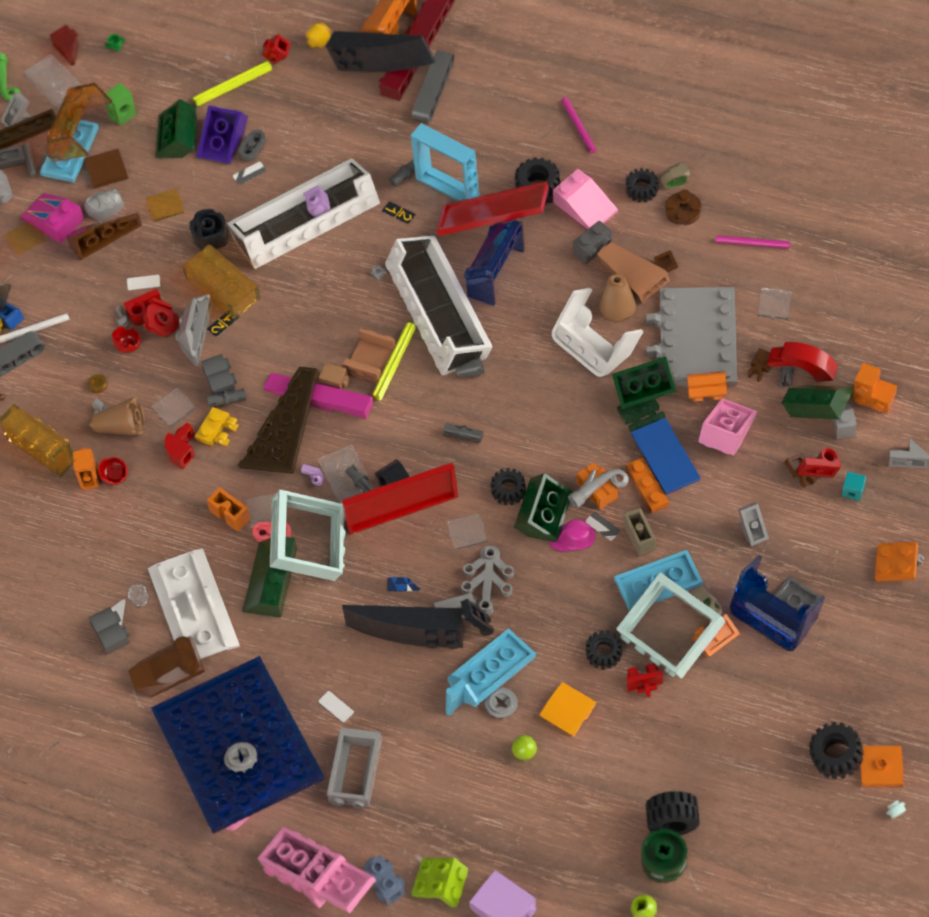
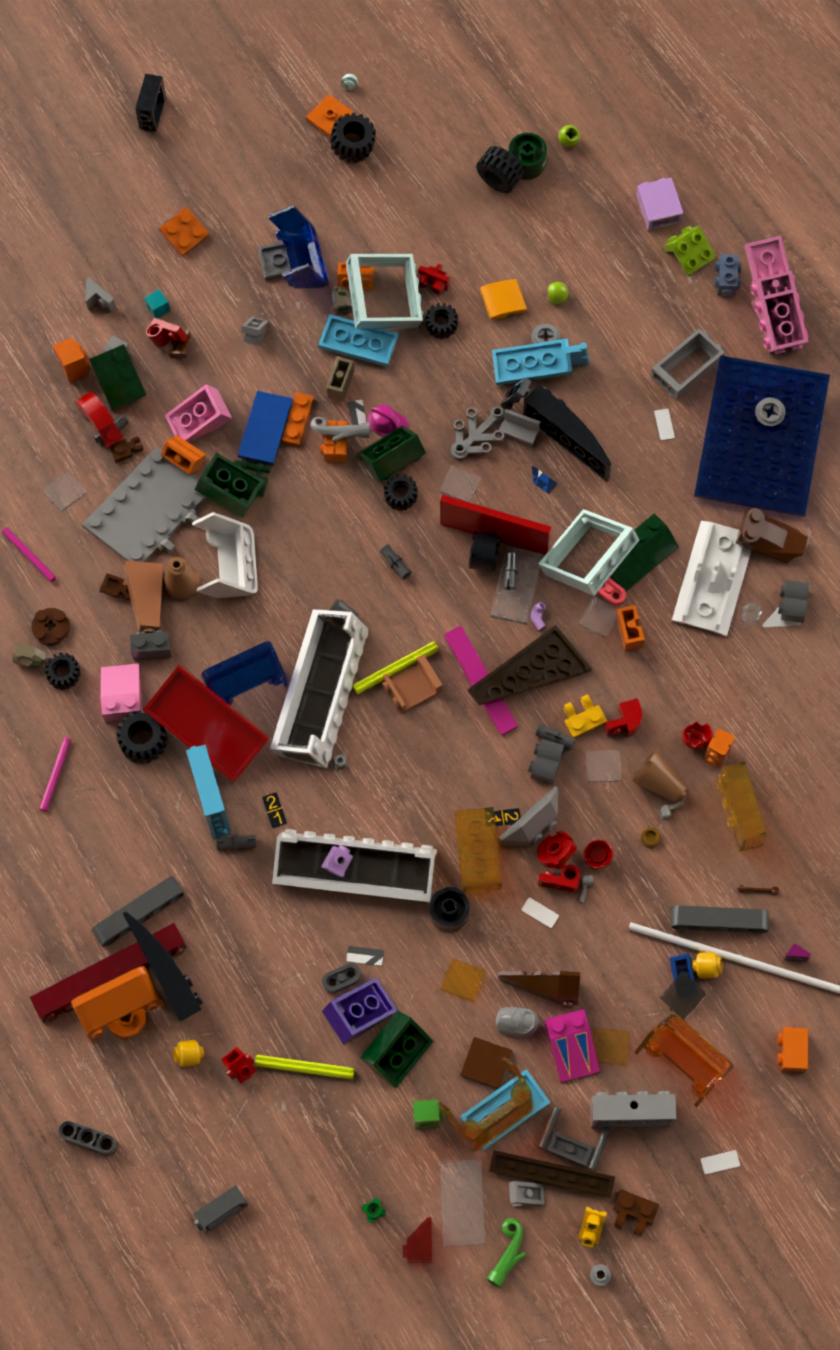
camera: 145 degrees left, 10 degrees up
medium nougat brick [318,363,349,390] -> none

